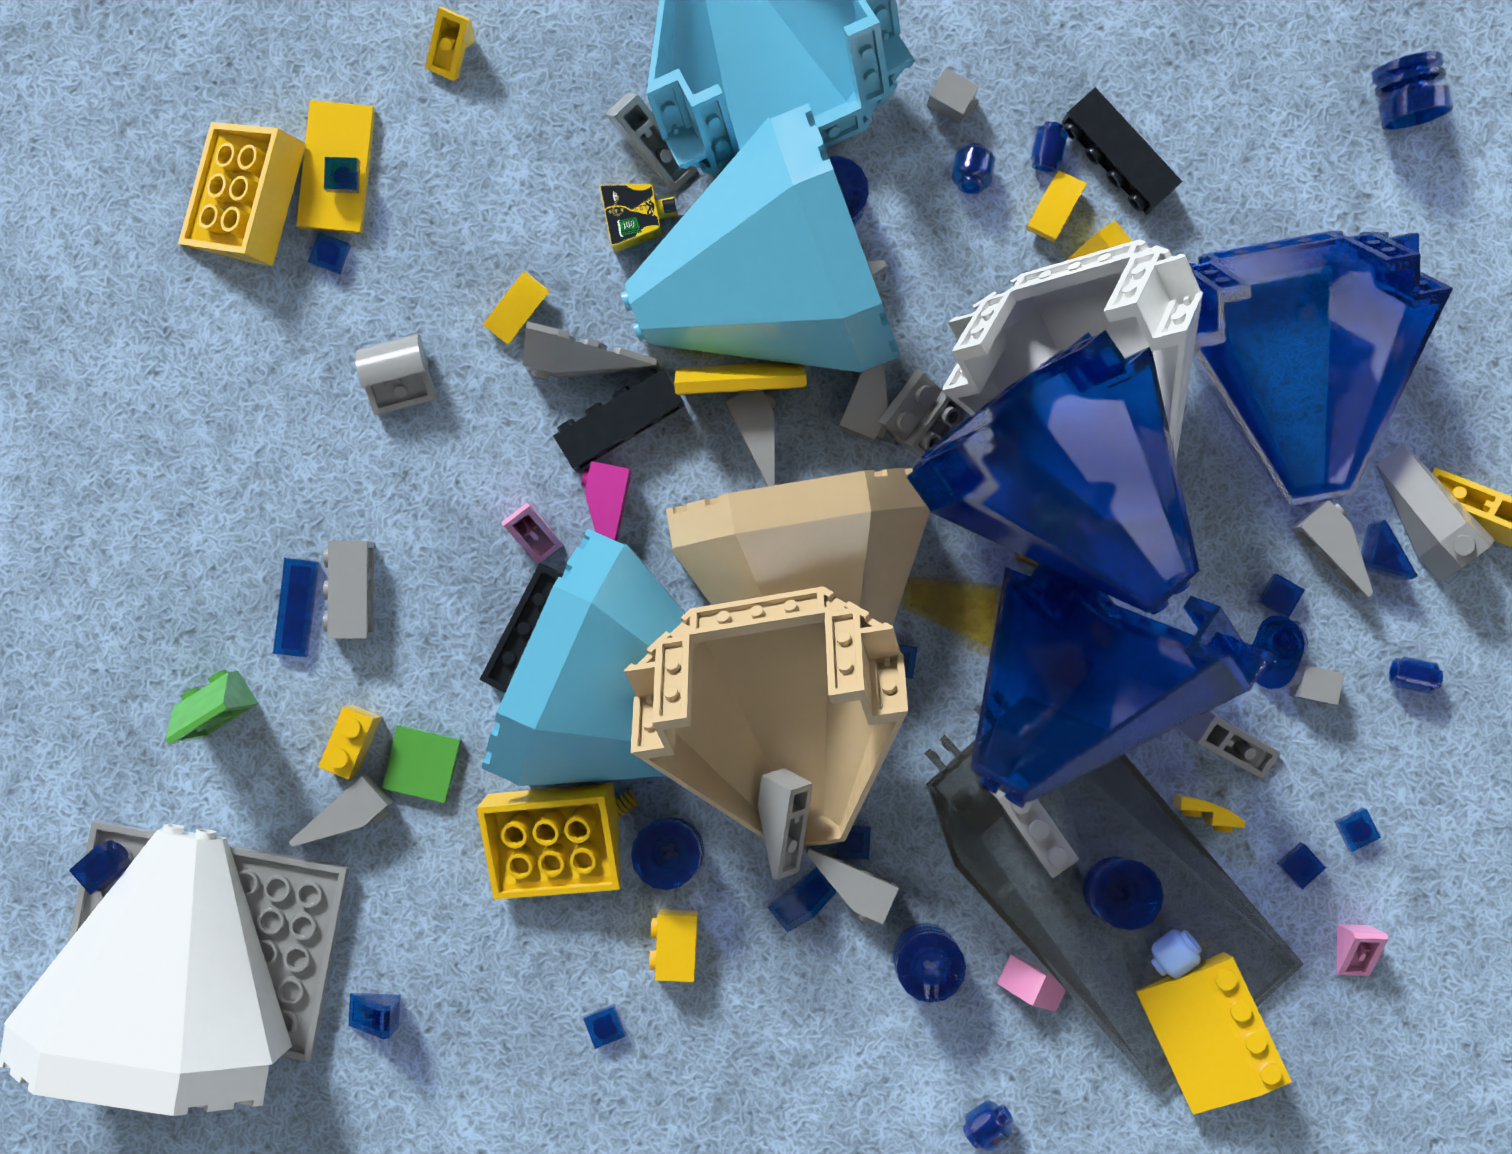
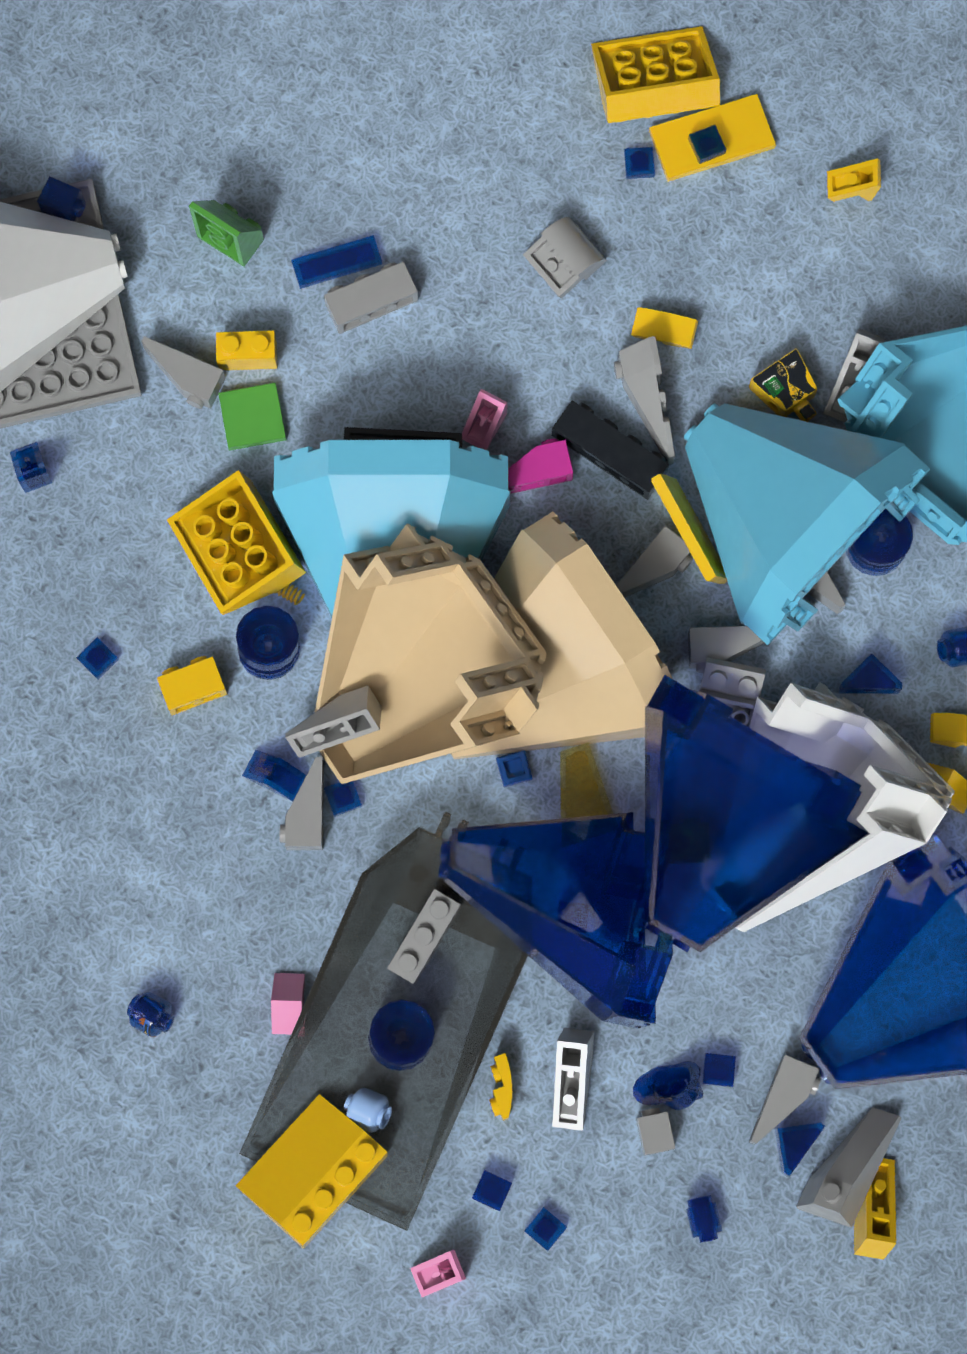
camera: 65 degrees right, 10 degrees down
clear blue wheel [892,922,966,1003] -> none
none -> clear blue slope [839,654,902,694]

